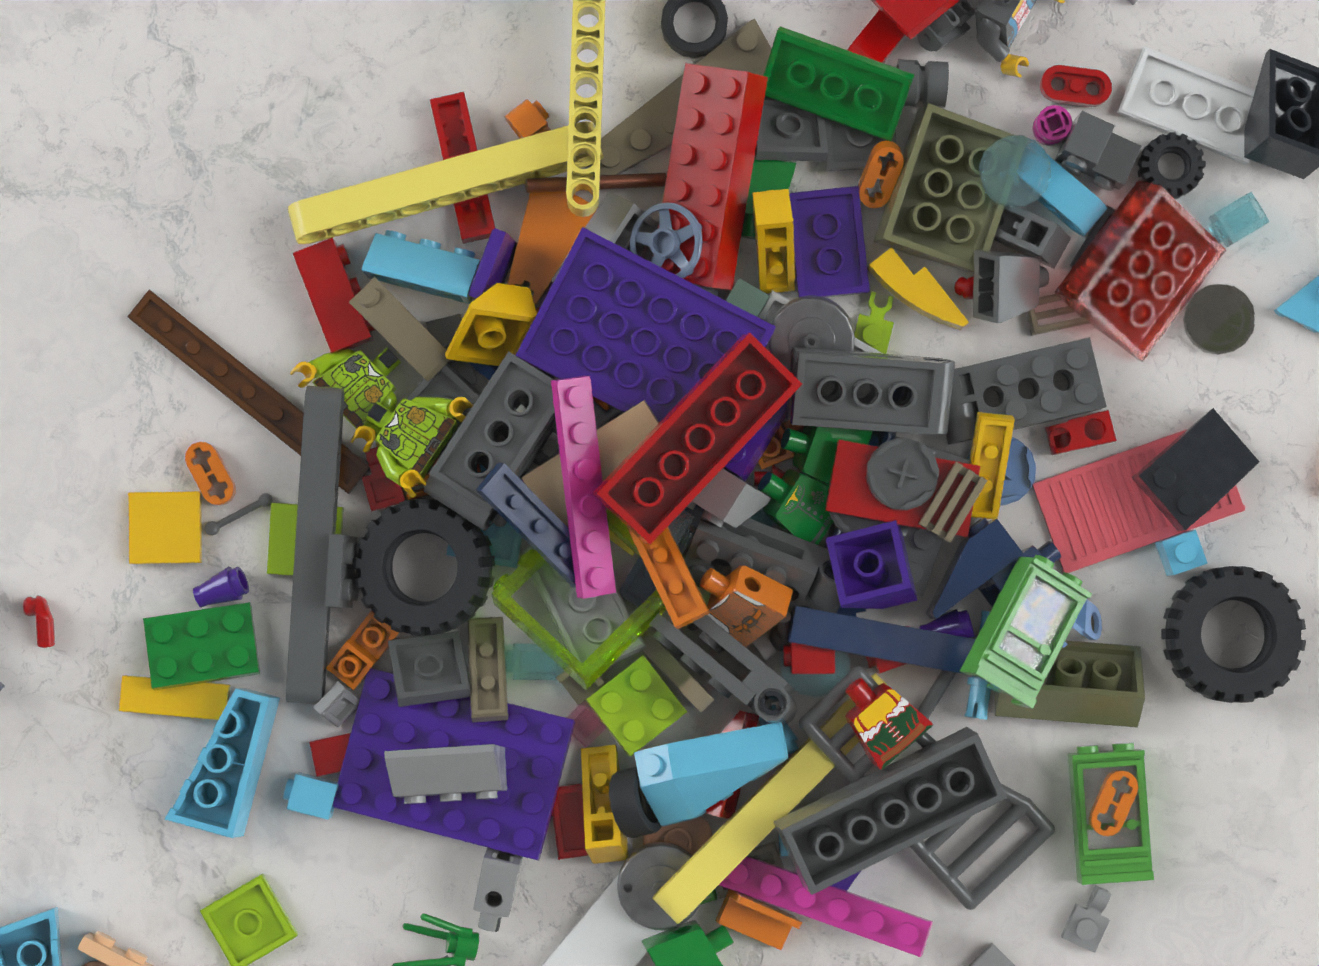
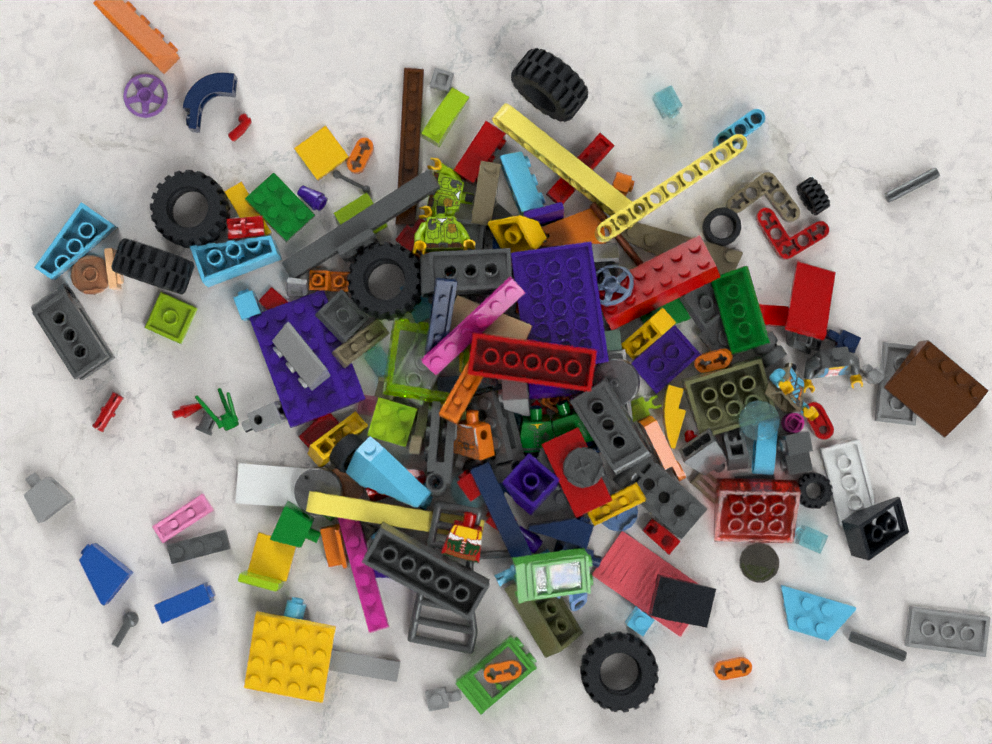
camera: 55 degrees right, 0 degrees up
dark tan tile [918,462,988,543] -> none
none -> black tyre [111,238,194,294]
none -> black tyre [150,170,230,248]
none -> red hips [227,216,265,240]
none -> lime slope [421,87,469,148]
none -> light grey tile [430,68,454,93]
none -> black tyre [511,48,588,122]
none -> piece [638,415,686,482]
none -> torso [765,363,819,421]

